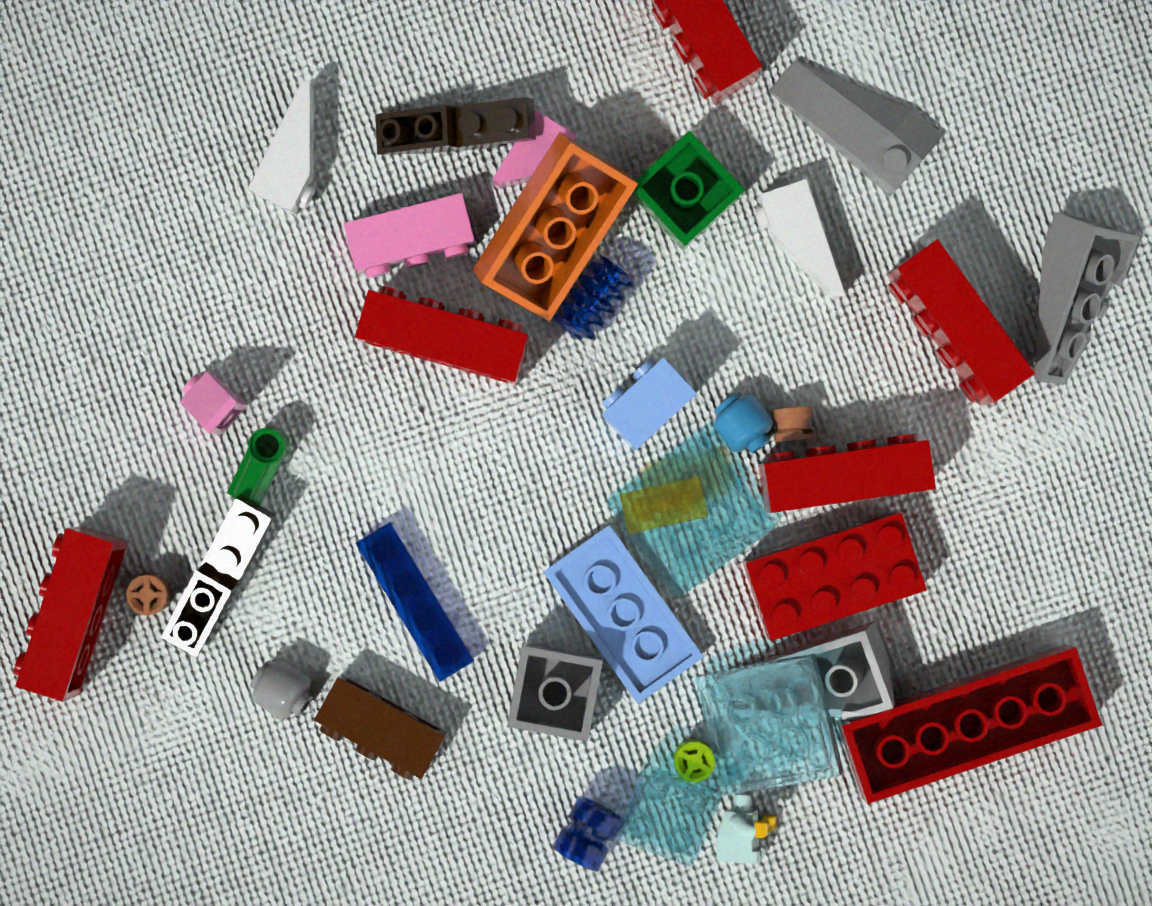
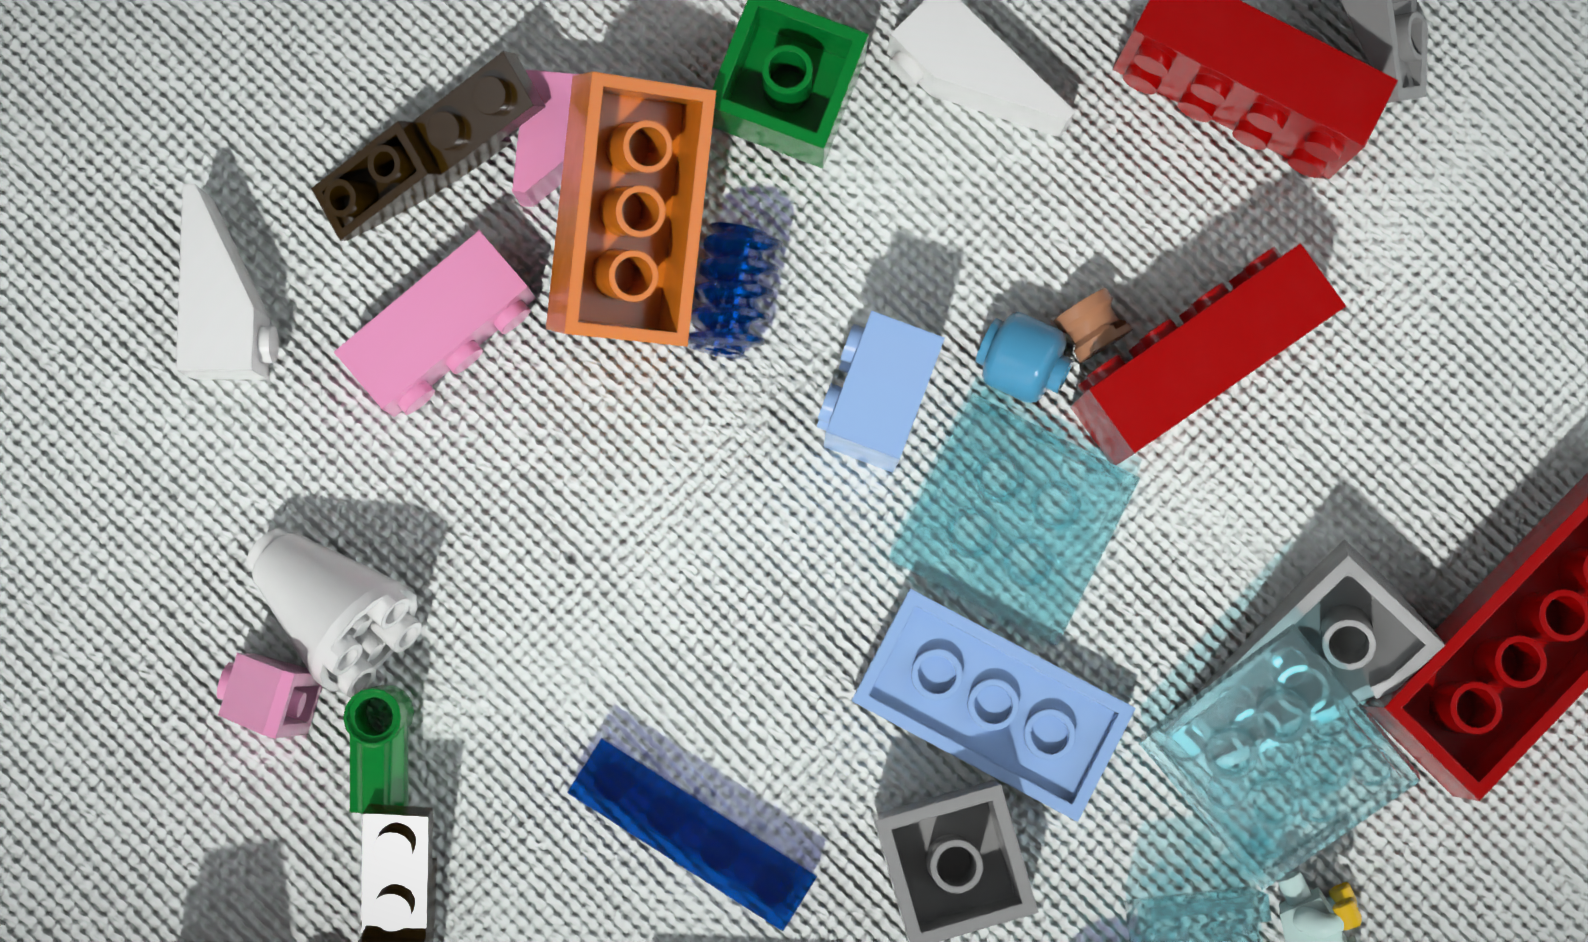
camera: 25 degrees left, 5 degrees down
red brick [355,285,530,386] -> none
clear yellow plate [619,477,708,534] -> none
lime wheel [673,738,715,782] -> none
red brick [742,512,927,641] -> none
none -> white cone [246,528,422,698]

